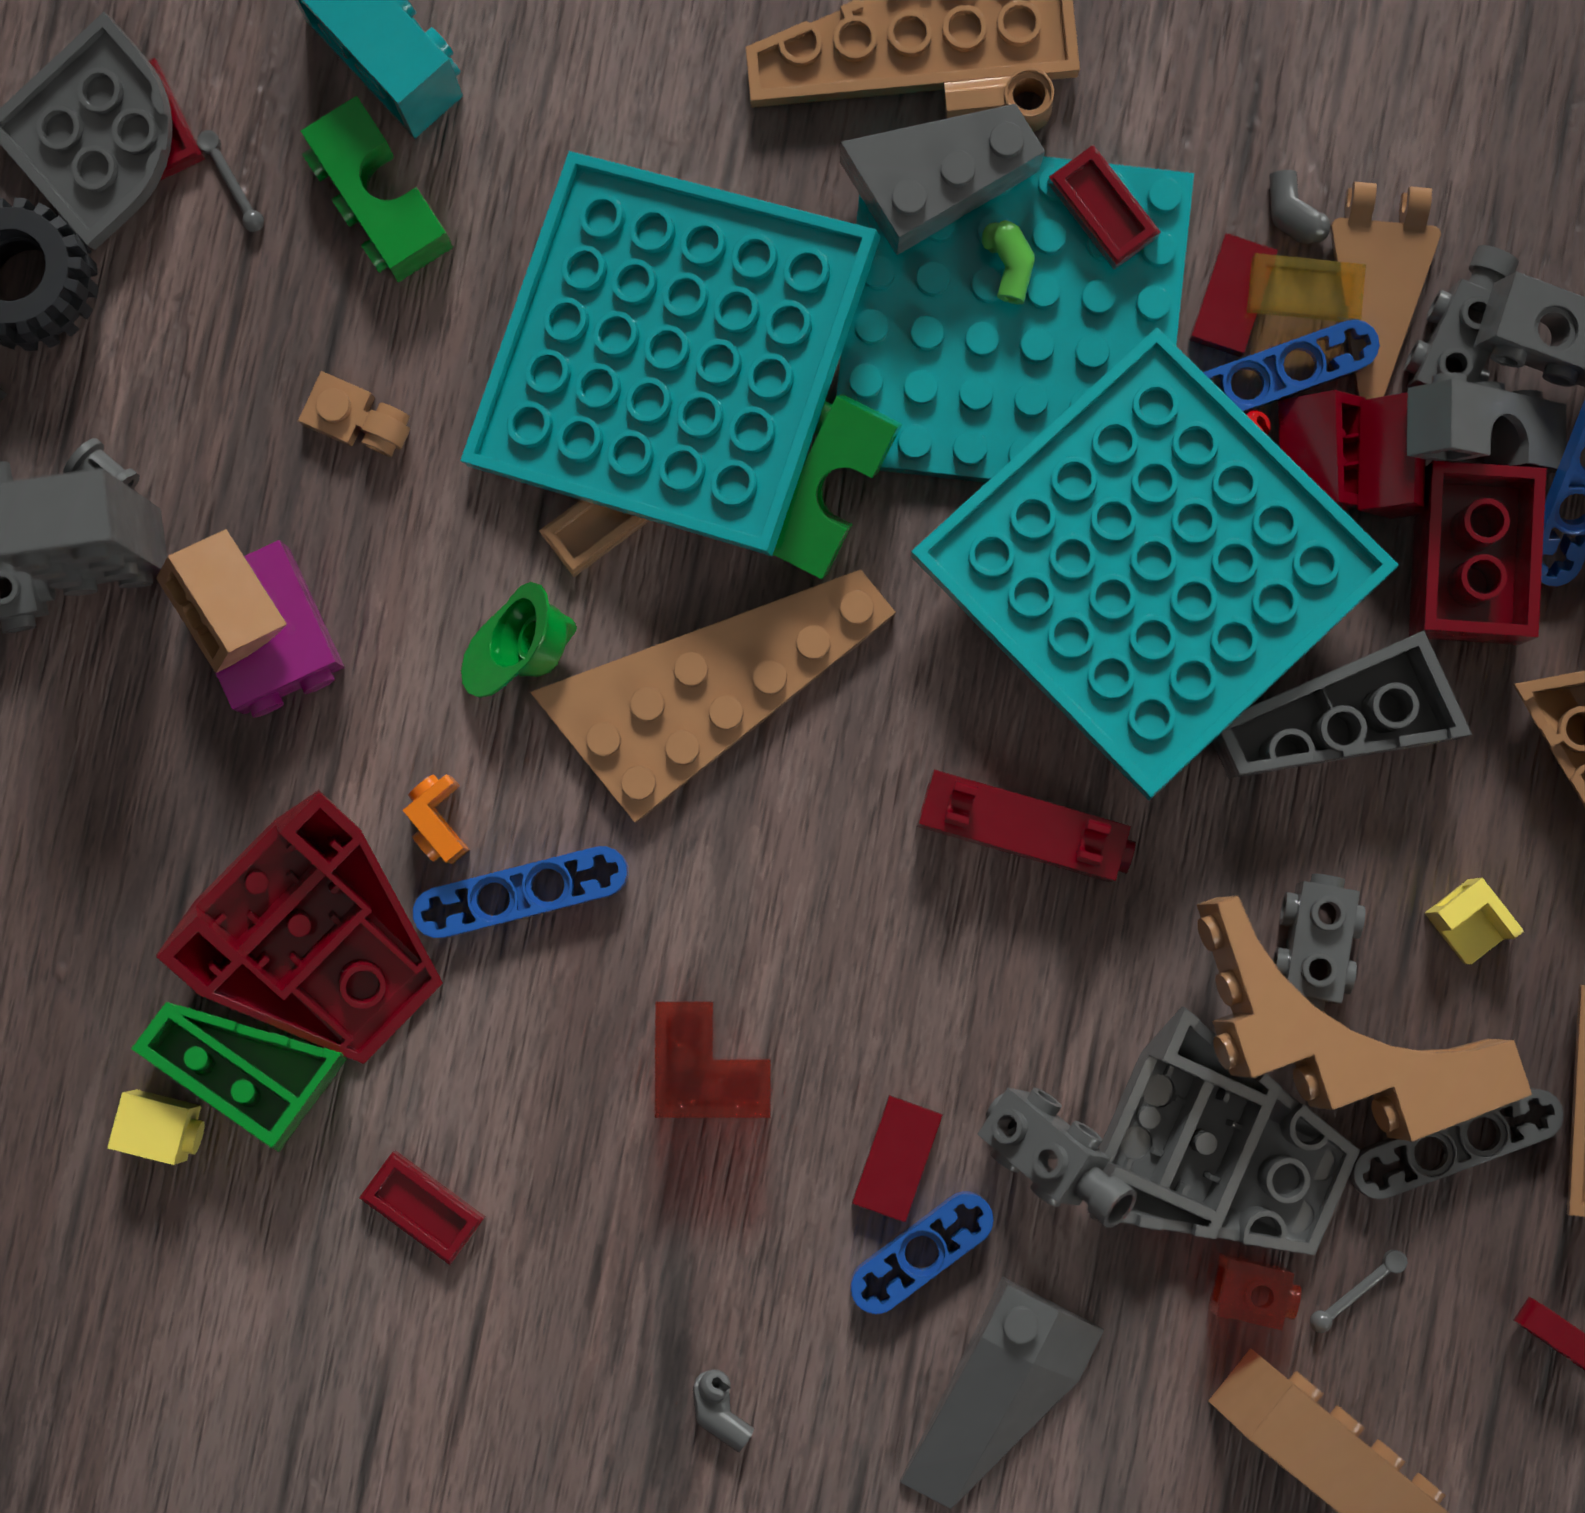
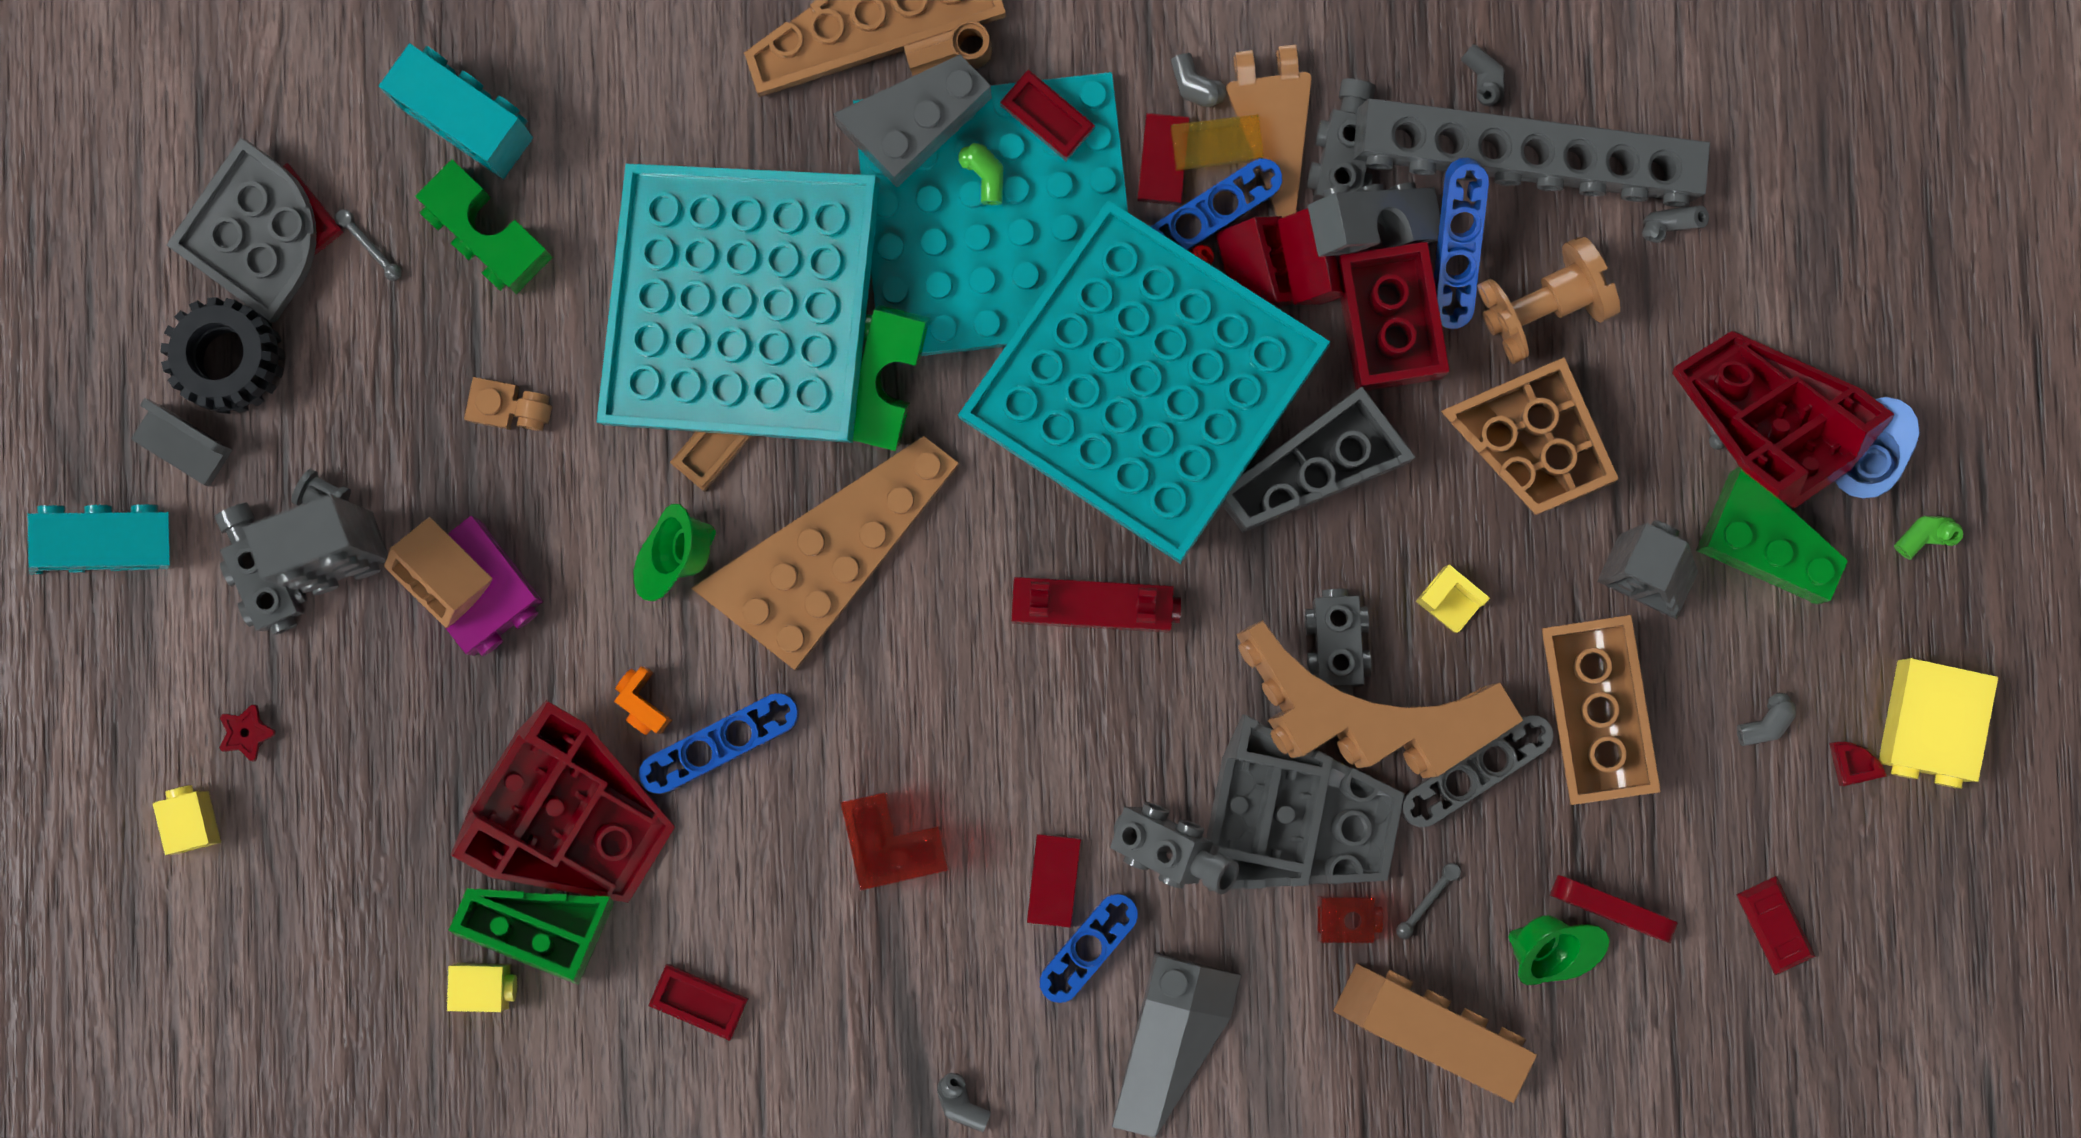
camera: 15 degrees left, 0 degrees up
none -> green piece [1508,915,1609,986]

